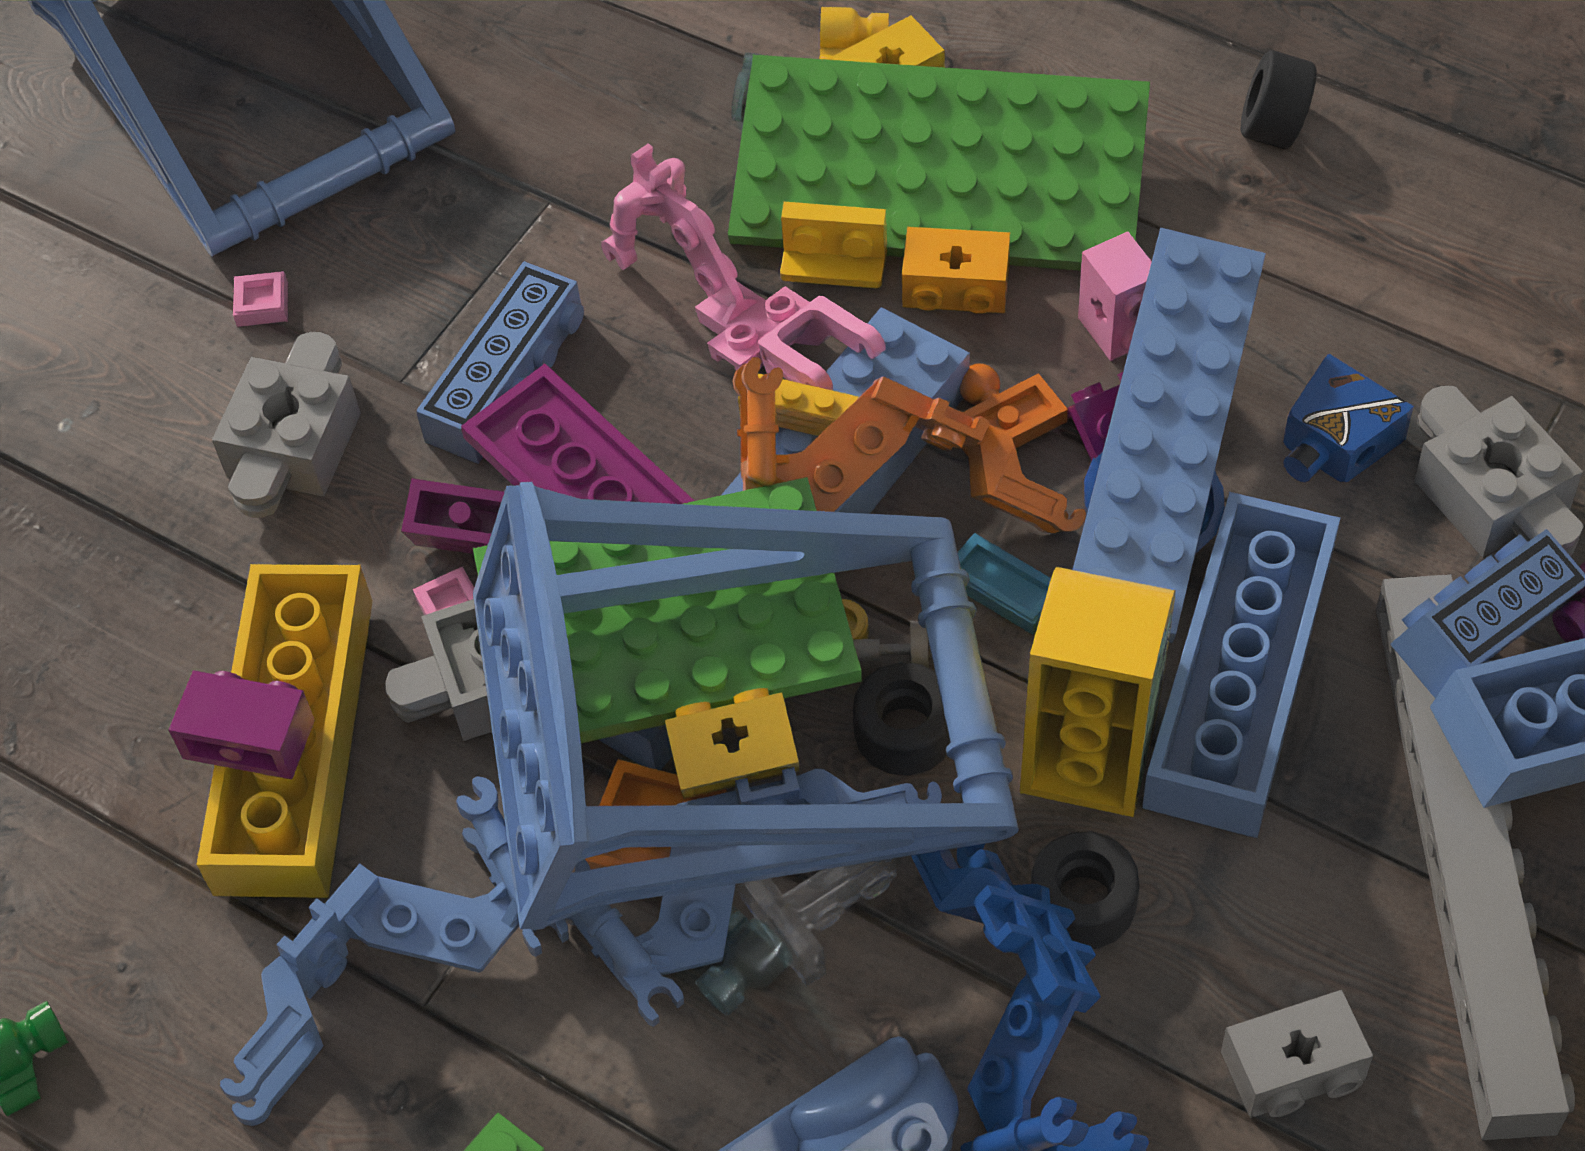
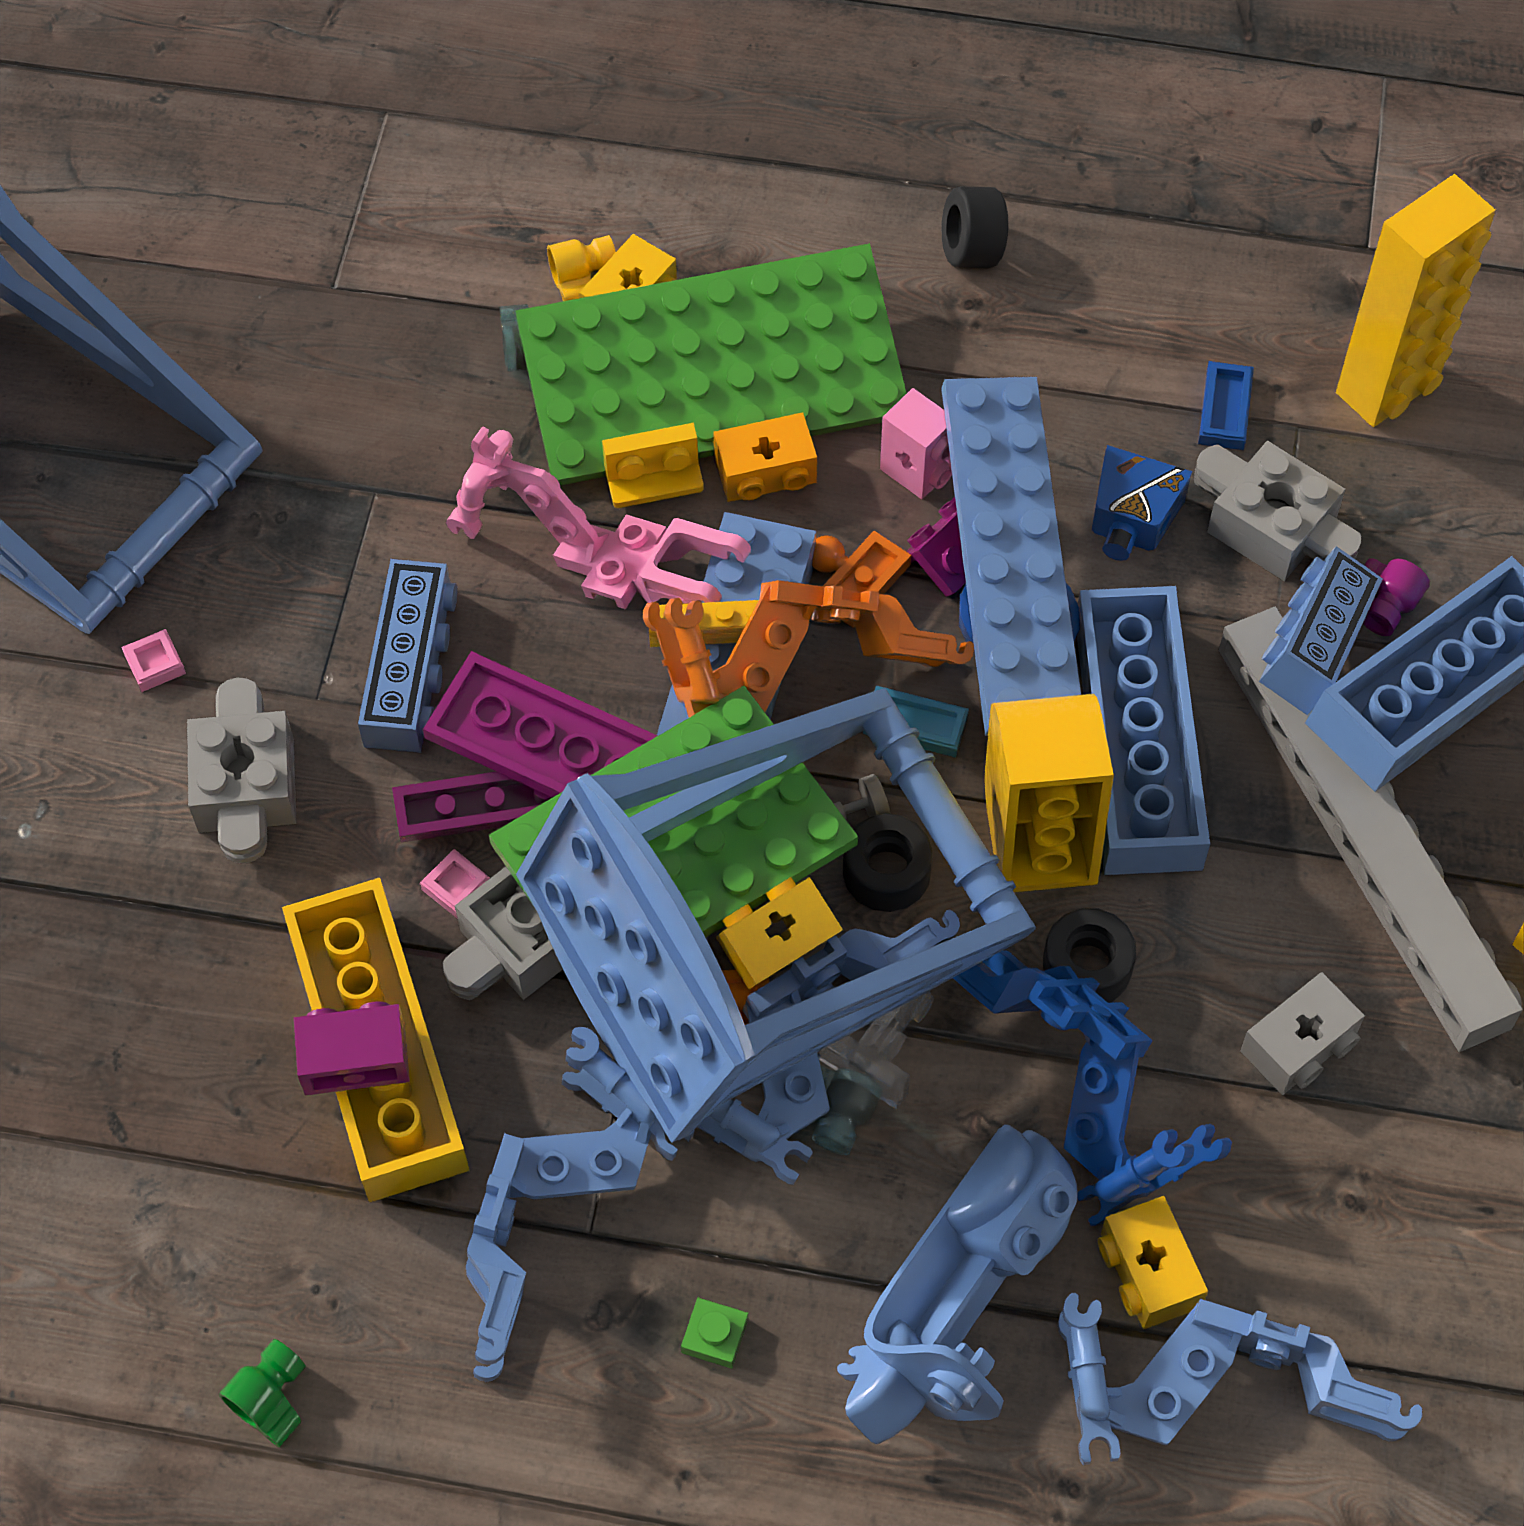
camera: 25 degrees left, 5 degrees up
none -> blue tile [1198,361,1254,450]

